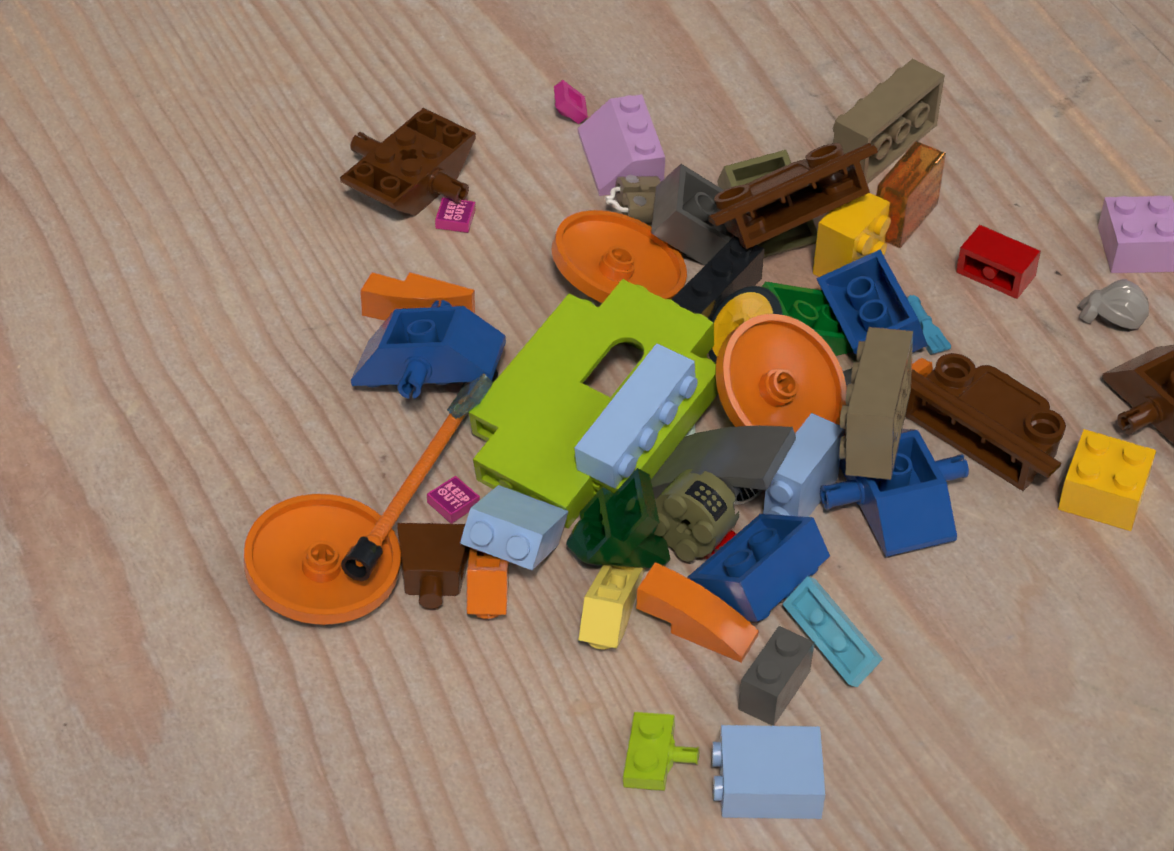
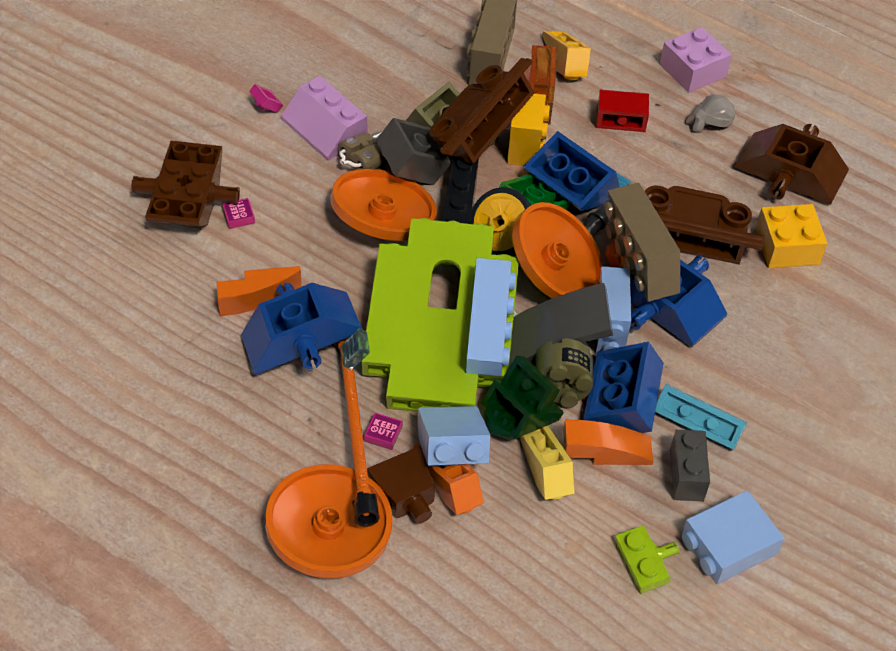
camera: 30 degrees left, 5 degrees up
none -> yellow slope [542,31,591,80]

